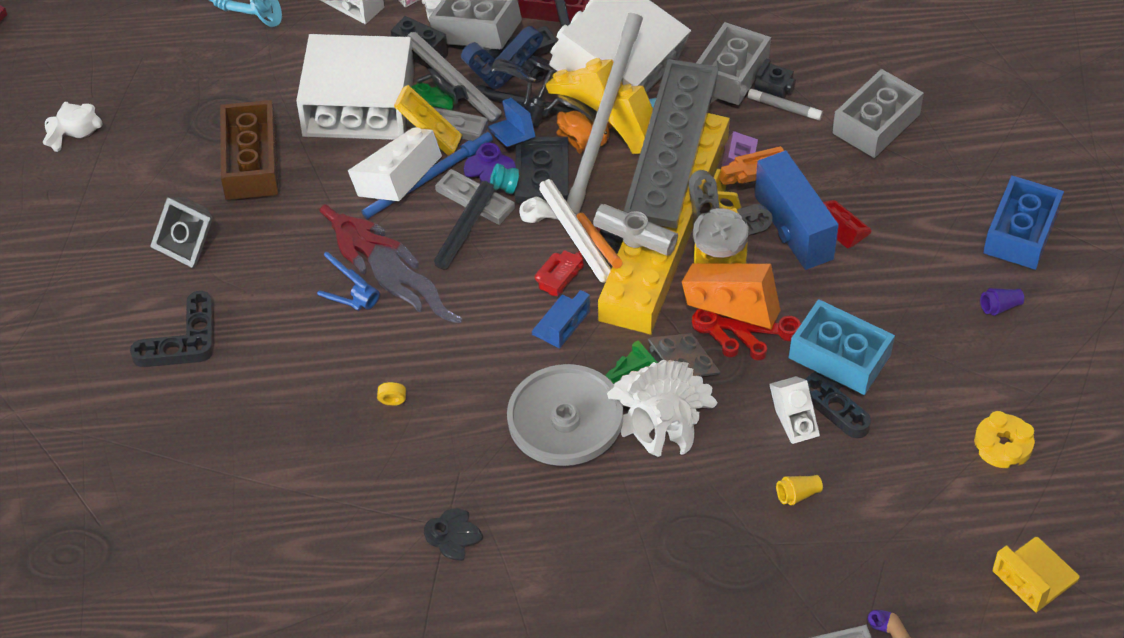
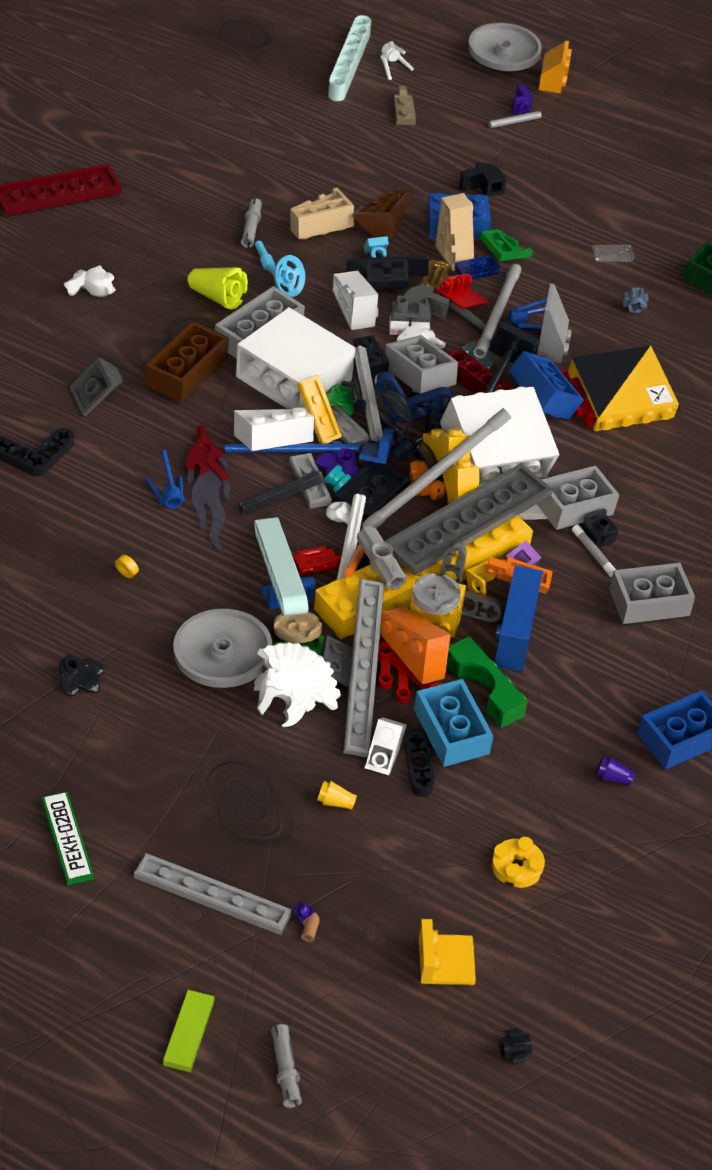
camera: 30 degrees right, 5 degrees down
red slope [823,200,872,248] -> none
none -> neon yellow cone [187,267,248,310]
none -> light grey brick [215,286,305,359]
none -> light aqua beam [254,517,308,617]
none -> tan tile [273,612,322,643]
none -> light grey tile [343,579,384,757]
none -> green arch [446,636,527,728]

